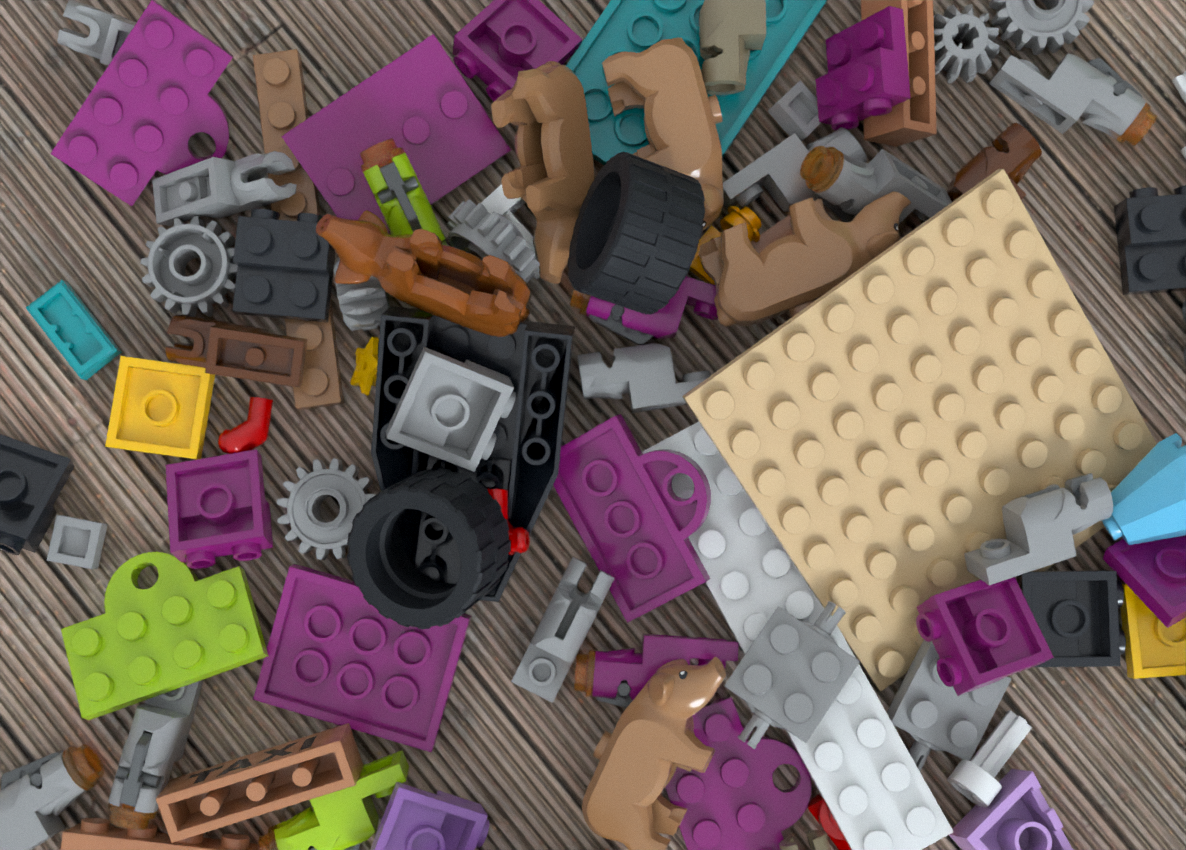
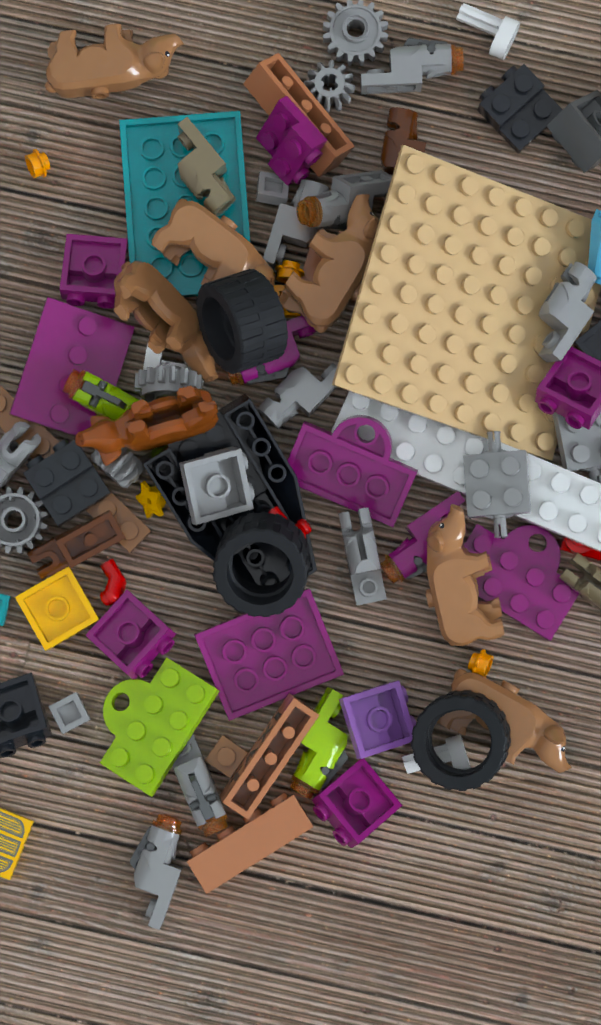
camera: 40 degrees left, 0 degrees up
light grey gear [277,458,377,560] -> none
none -> medium nougat plate [205,735,248,778]

